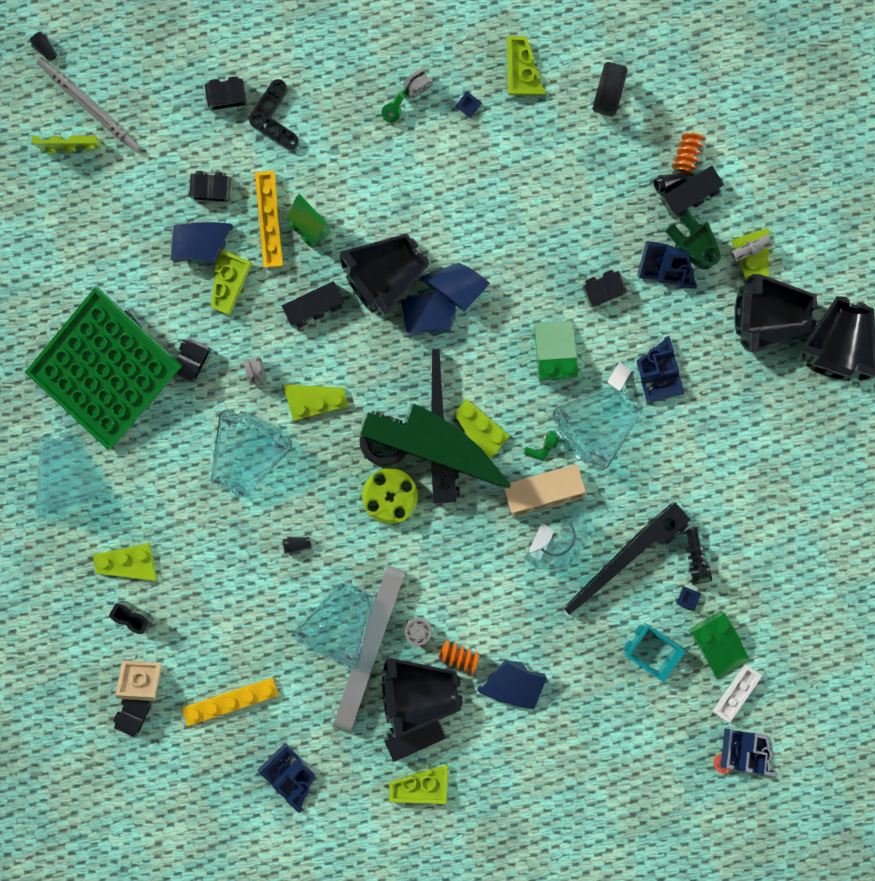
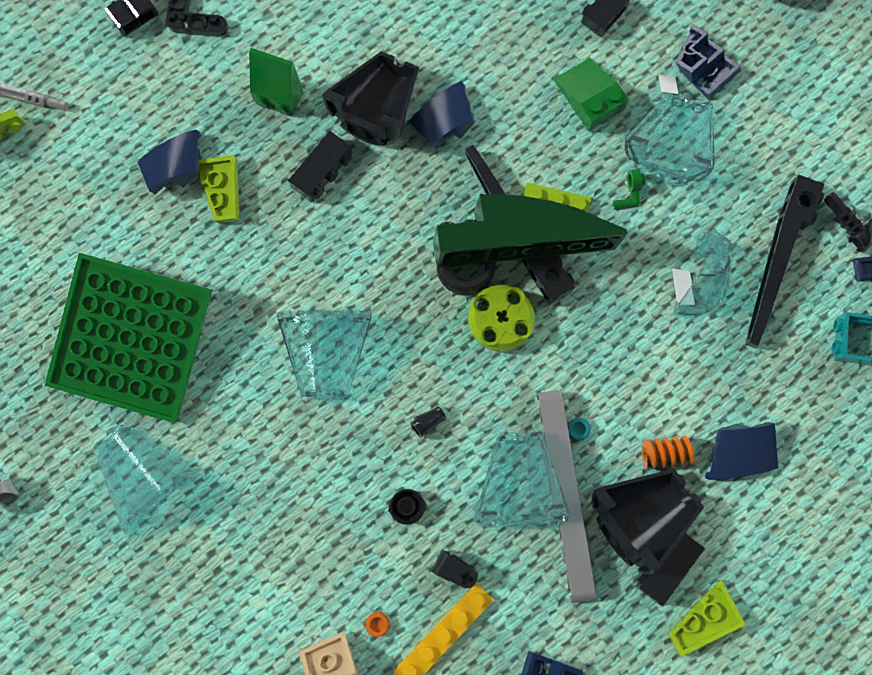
camera: 25 degrees left, 10 degrees down
lime wing [93,543,157,581] -> none
black brick [109,601,154,634] -> none
black brick [175,337,211,383] -> none
black brick [189,171,231,202] -> none
light grey wheel [244,356,266,385] -> none
yellow plate [255,170,284,268] -> none
lime wing [283,384,349,421] -> none
light grey wheel [405,617,432,646] -> none
dark blue slope [420,263,490,312] -> none
tan brick [504,464,586,518] -> none
none -> orange tile [365,612,390,637]
none -> black hat [388,489,427,525]
none -> black piece [431,549,478,589]
none -> teal tile [567,417,591,441]

